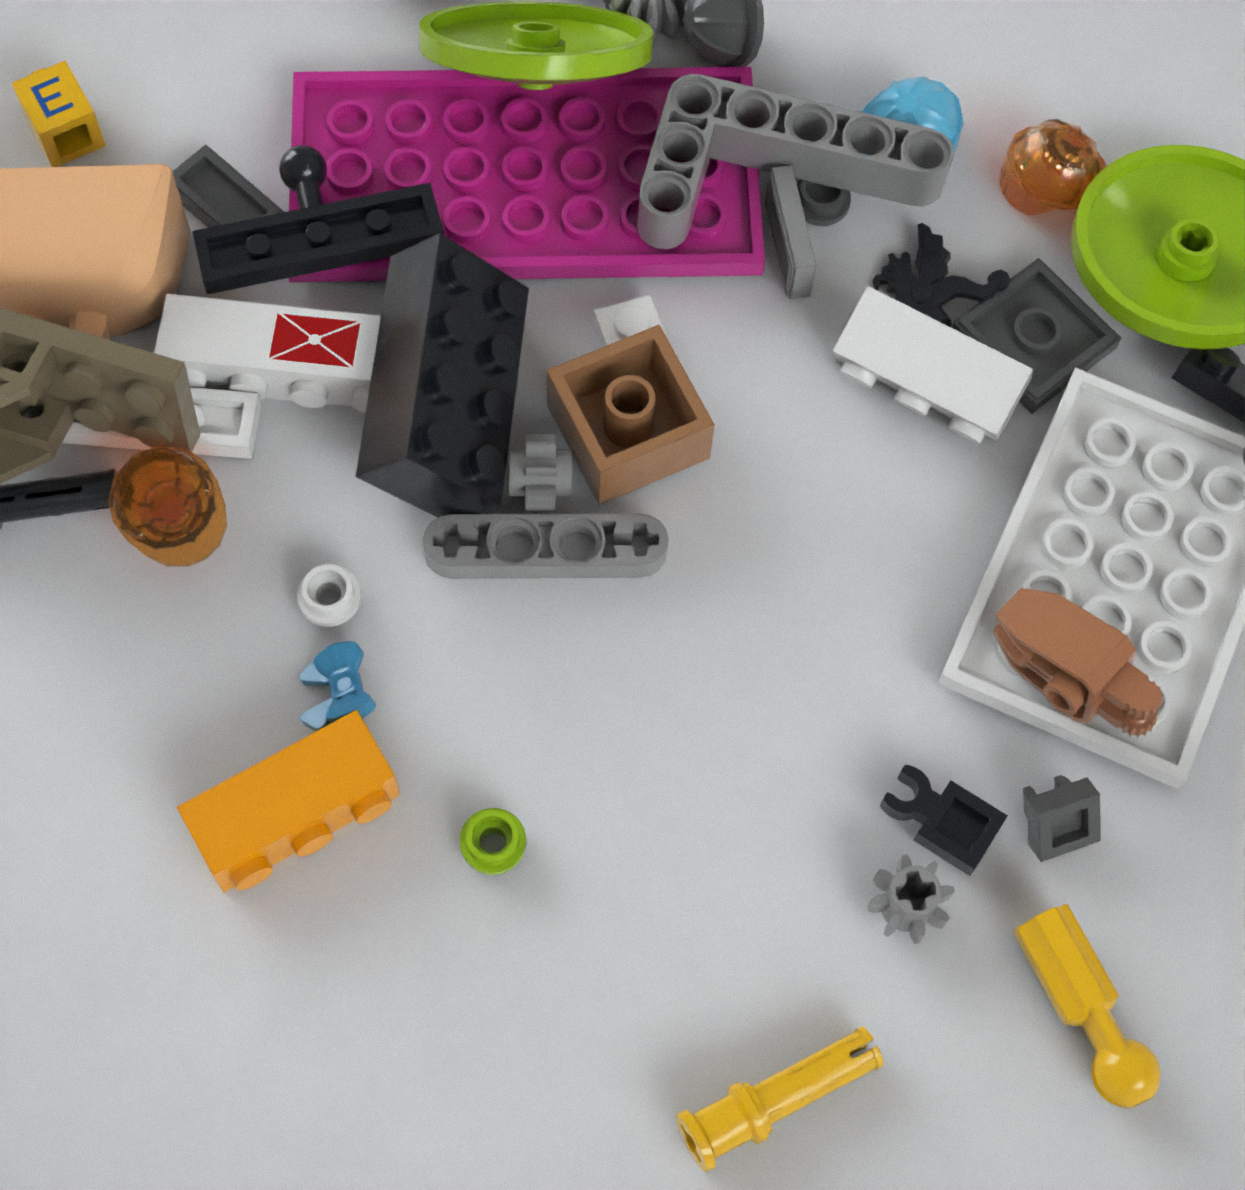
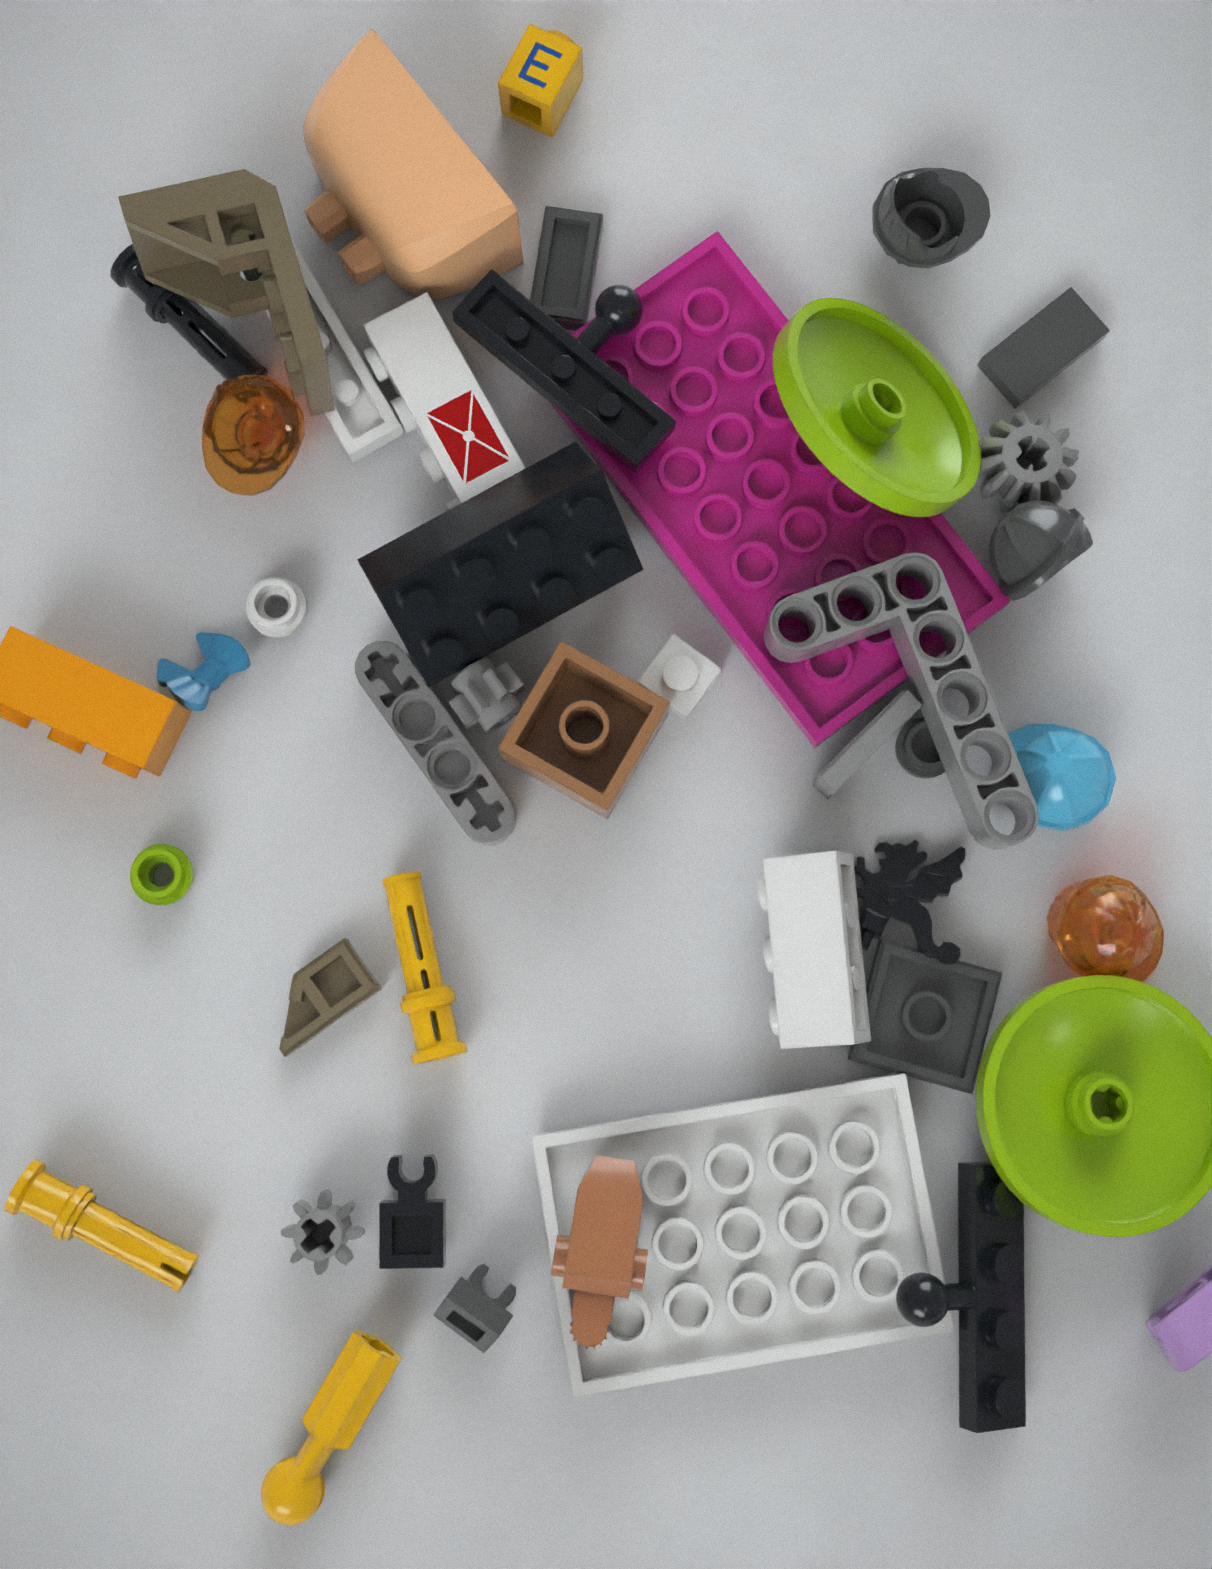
camera: 60 degrees right, 15 degrees up
none -> dark tan tile [279,938,382,1057]
none -> yellow pin [382,871,468,1065]

